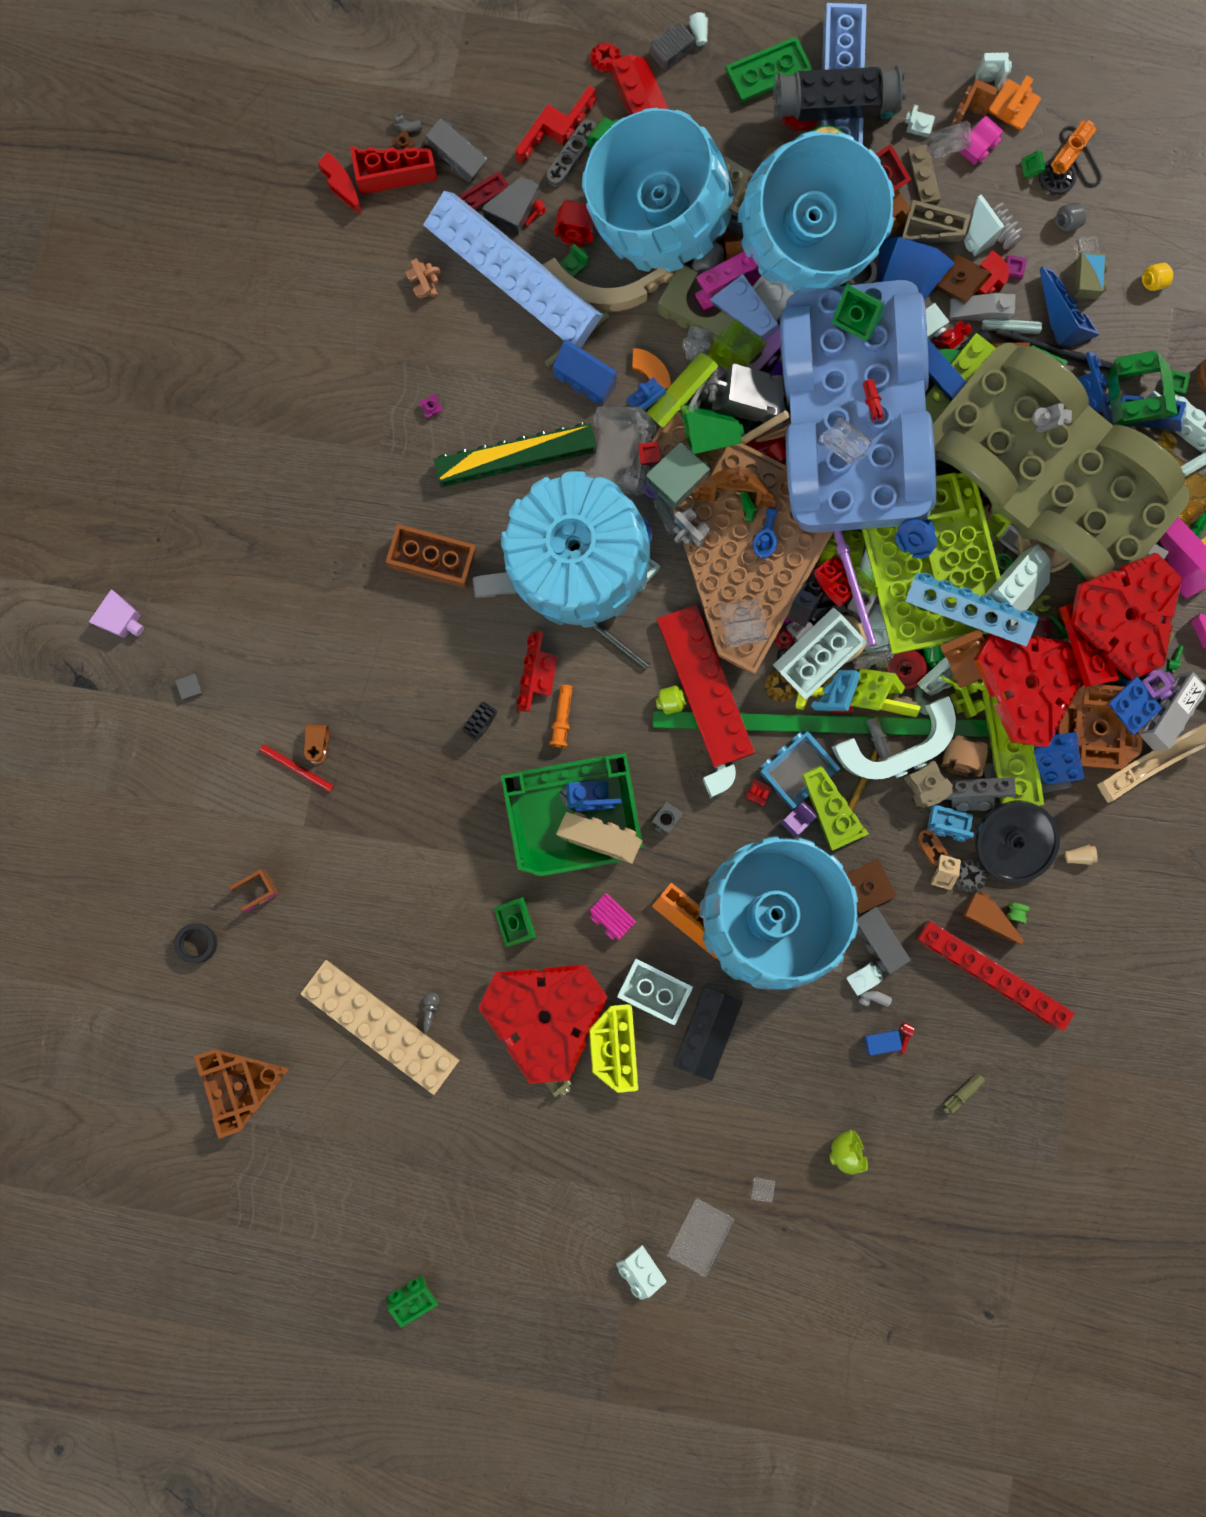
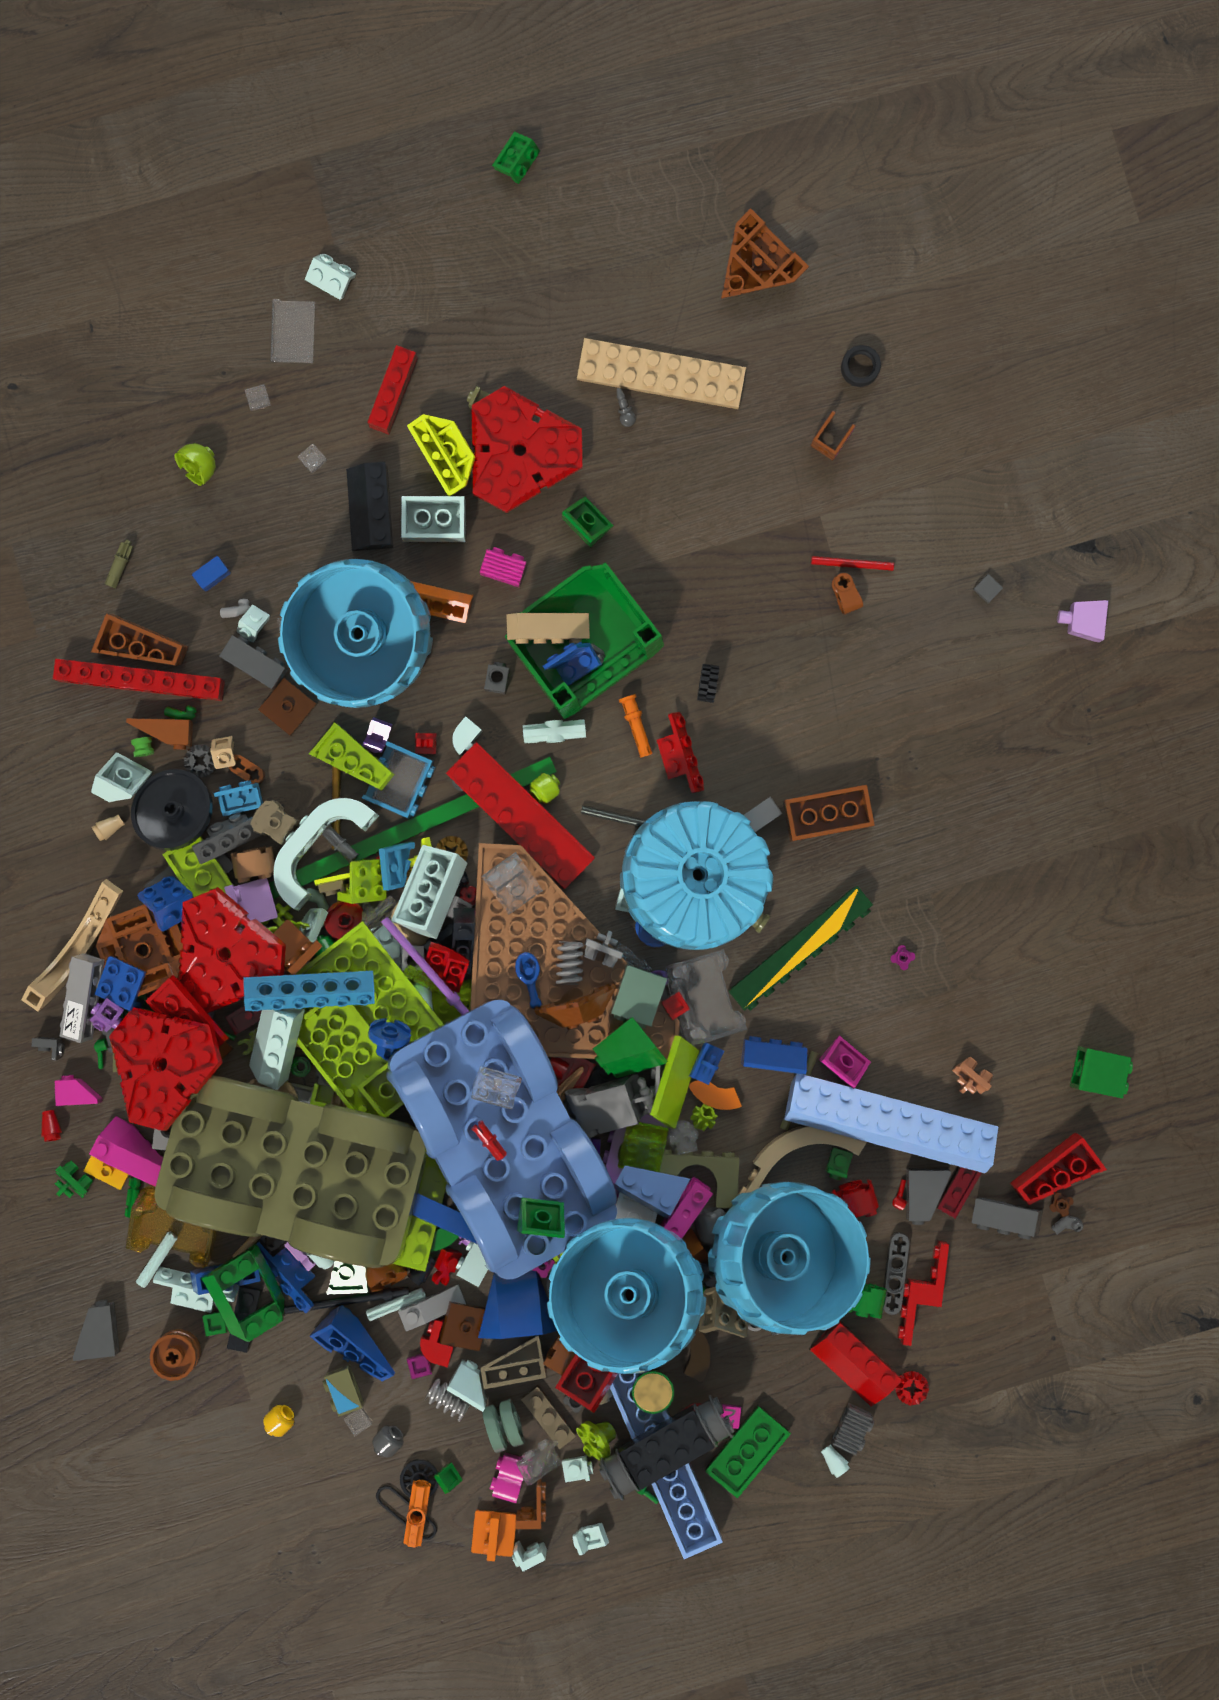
camera: 150 degrees right, 5 degrees up
red slope [318,152,362,215] -> none
green bar [740,492,758,523] -> none
tan bar [741,411,790,445] -> none
red hand [900,1022,914,1054] -> none
light grey hips [1032,403,1072,432] -> none
none -> dark orange wedge [91,614,189,665]
none -> light aqua slope [91,752,152,802]
none -> green arm [164,705,197,720]
none -> lavender bracket [224,878,278,928]
none -> black plate [227,1286,261,1353]
none -> clear plate [298,444,327,473]
none -> red brick [367,345,418,435]
none -> sand green wheel [482,1399,525,1453]
none -> light aqua piece [523,719,586,744]
none -> light grey piece [556,941,584,985]
none -> light aqua bracket [572,1523,609,1555]
none -> lime plate [576,1421,616,1460]
none -> lime gear [690,1104,718,1131]
none -> dark pink tile [722,1404,741,1429]
none -> dark pink slope [819,1035,871,1089]
none -> green slope [1070,1046,1133,1099]

